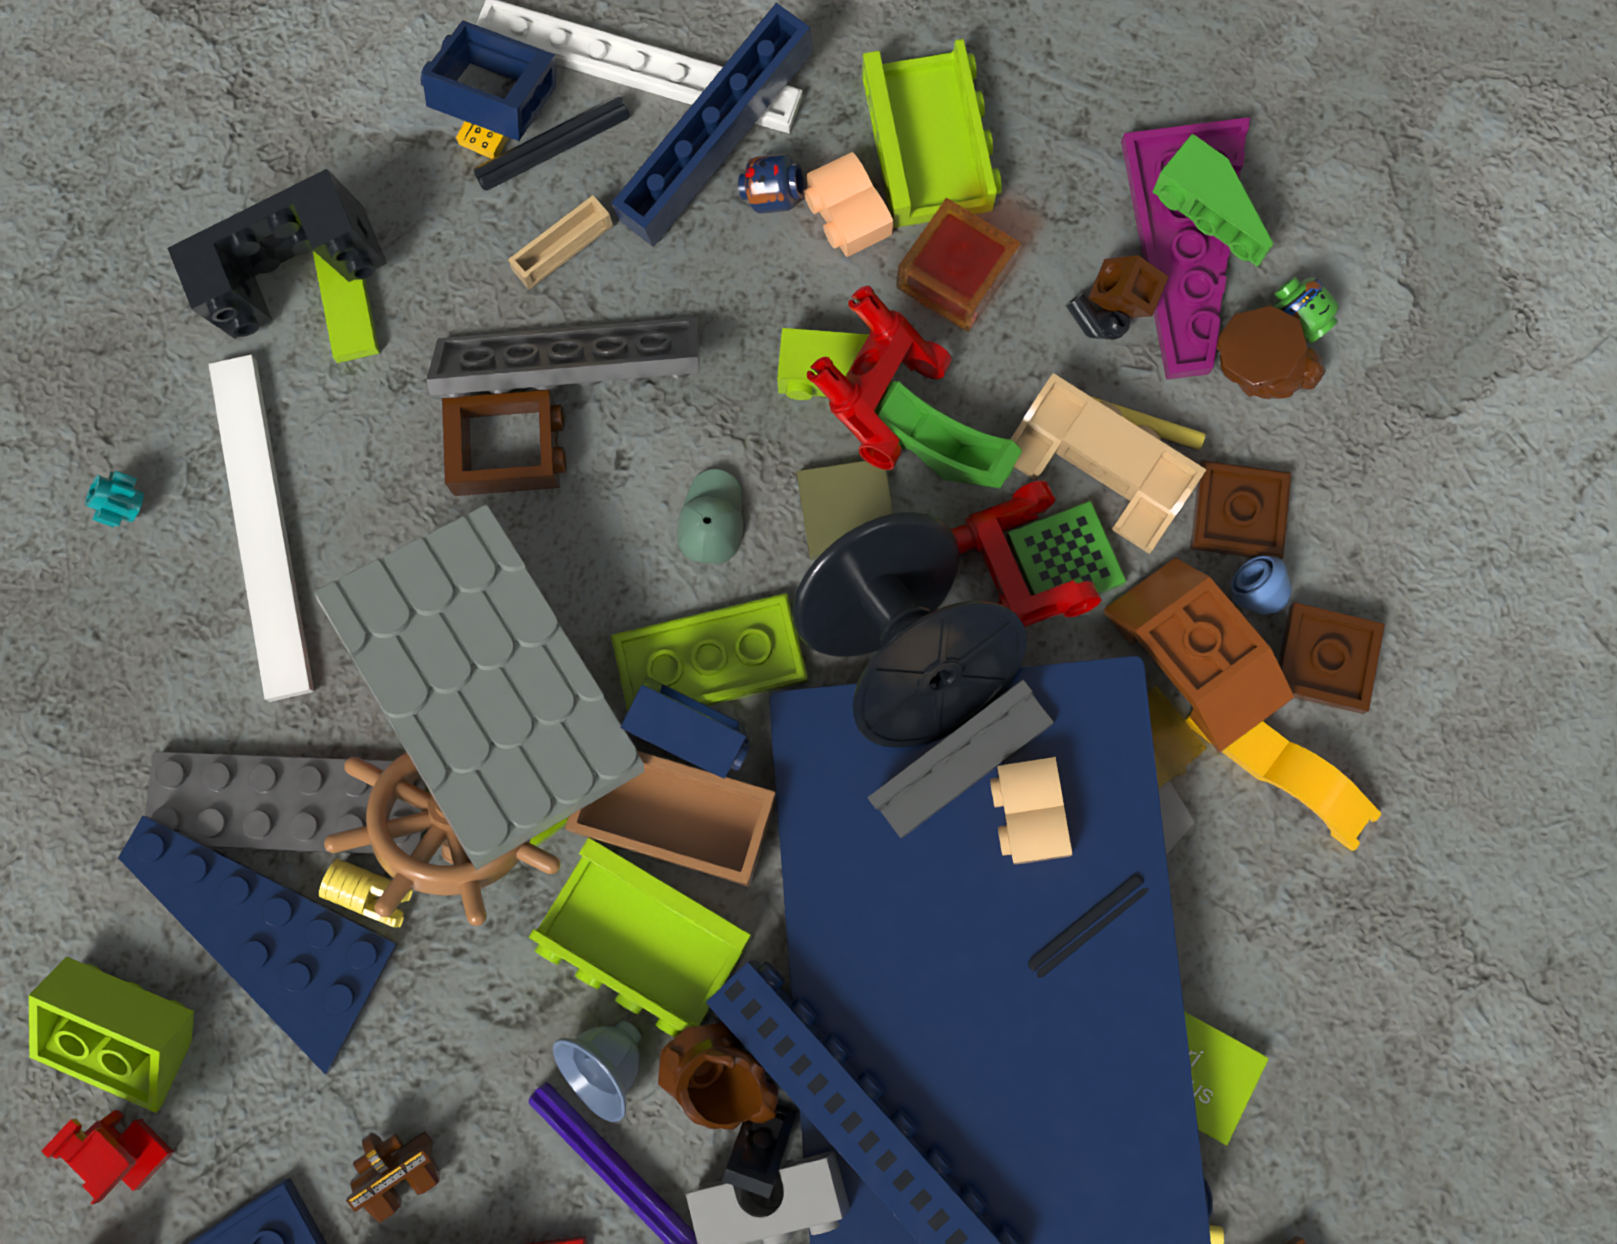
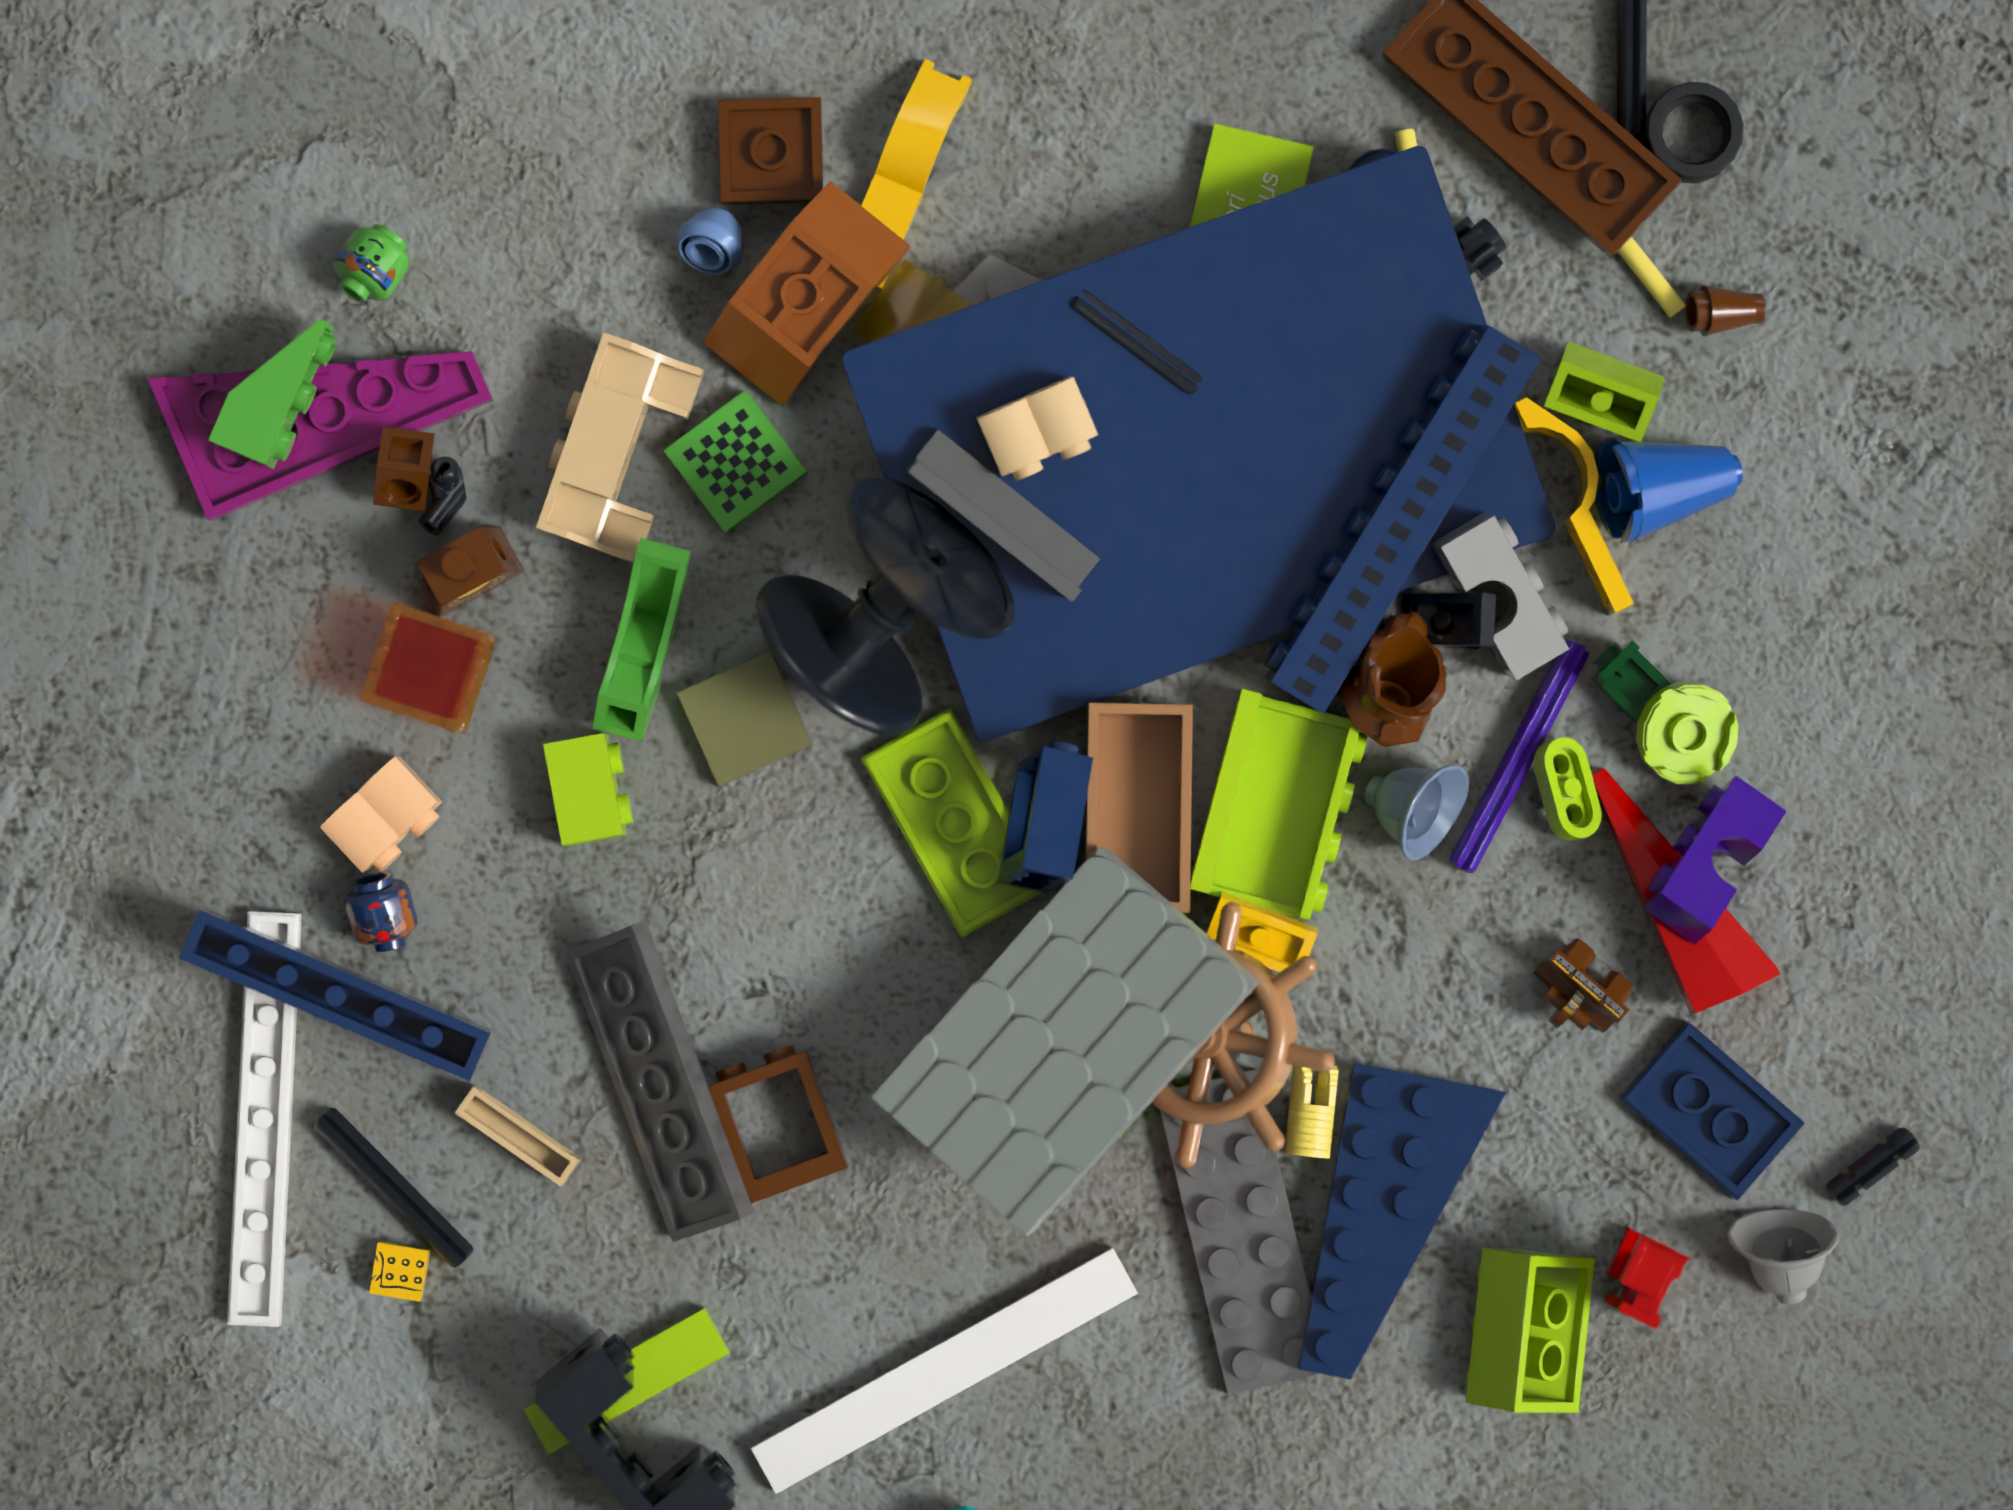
camera: 110 degrees left, 10 degrees up
dark blue window [420,20,556,141] -> none
sand green cap [677,469,744,565] -> none
red connector [807,286,952,470] -> none
lime panel [862,39,1002,228] -> none
red connector [951,480,1102,628] -> none
light yellow bar [1090,396,1206,450] -> none
reddish brown tile [1190,460,1291,560] -> none
reddish brown piece [1216,305,1326,400] -> none
none -> reddish brown torso [415,526,525,618]
none -> yellow plate [1206,892,1318,972]
none -> lime plate [1533,737,1602,841]

